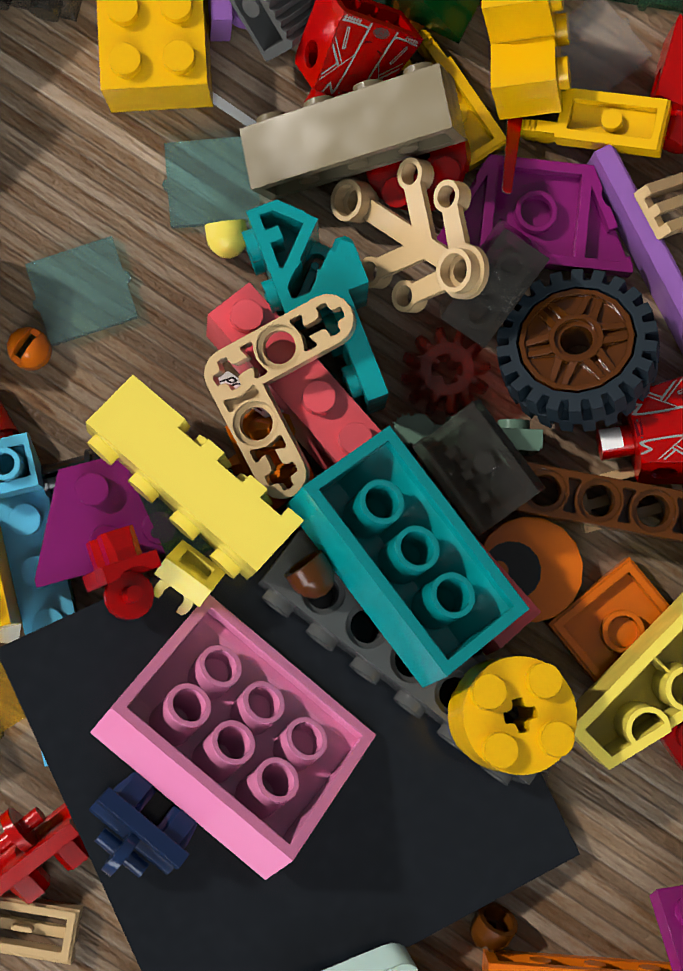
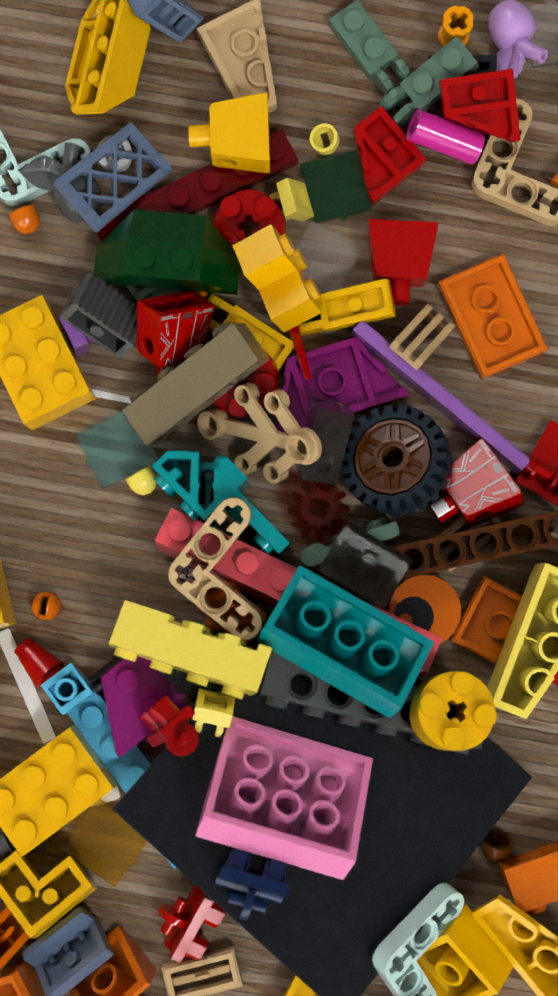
camera: 20 degrees left, 0 degrees up
clear light blue piece [25,236,139,346] -> none
reddish brown hinge [284,549,334,599] -> none

